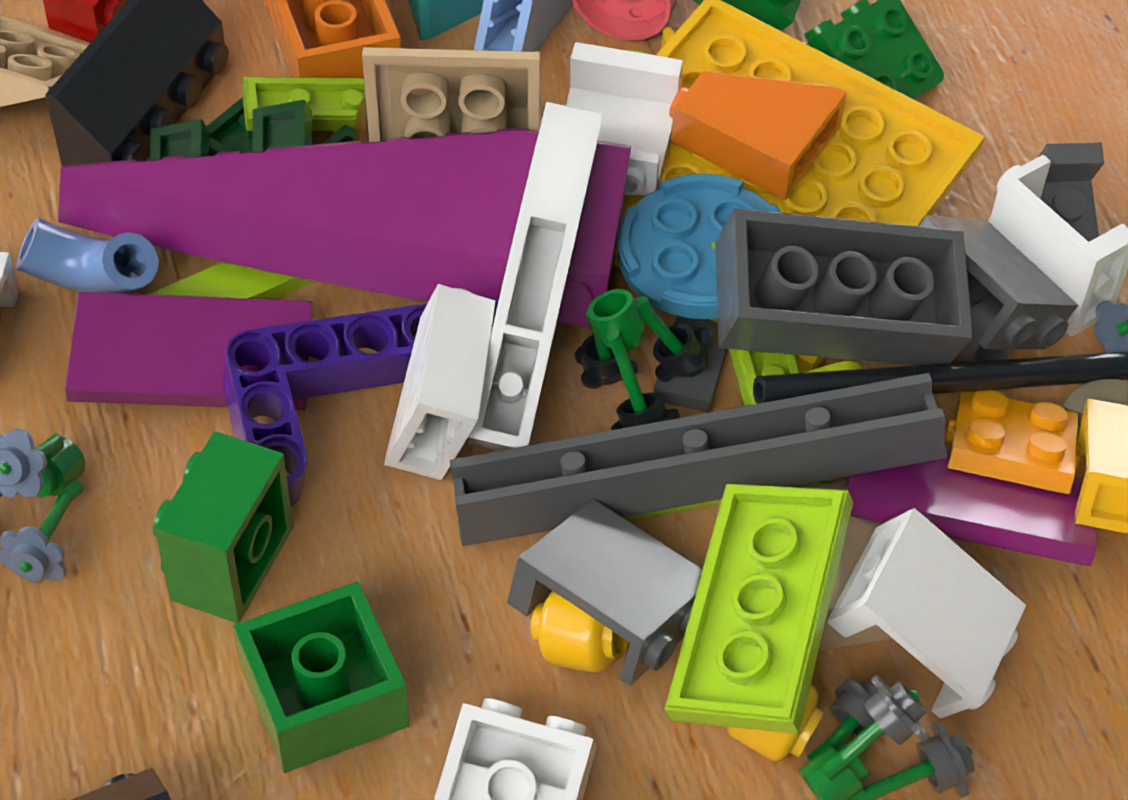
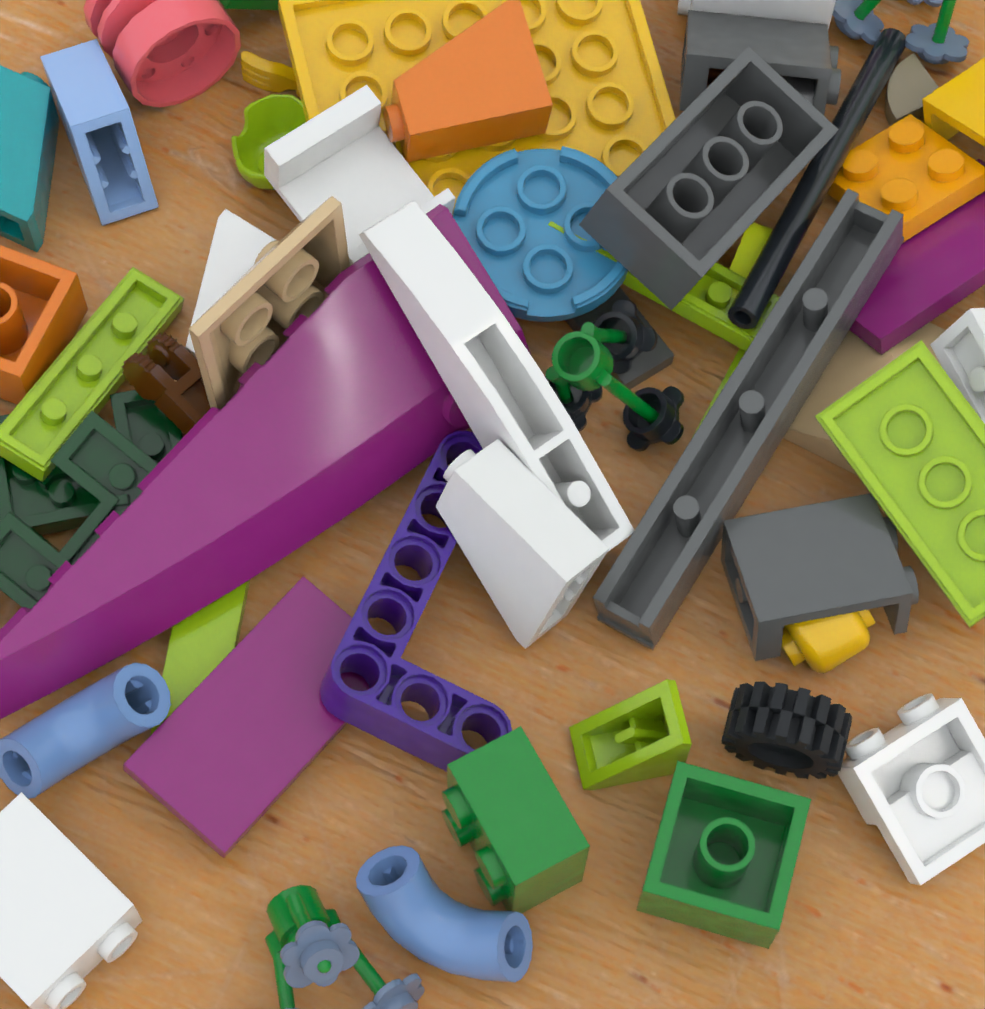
camera: 50 degrees left, 15 degrees up
none -> medium blue cylinder [356,845,533,982]
none -> lime slope [569,679,692,790]
none -> black tyre [721,682,852,779]

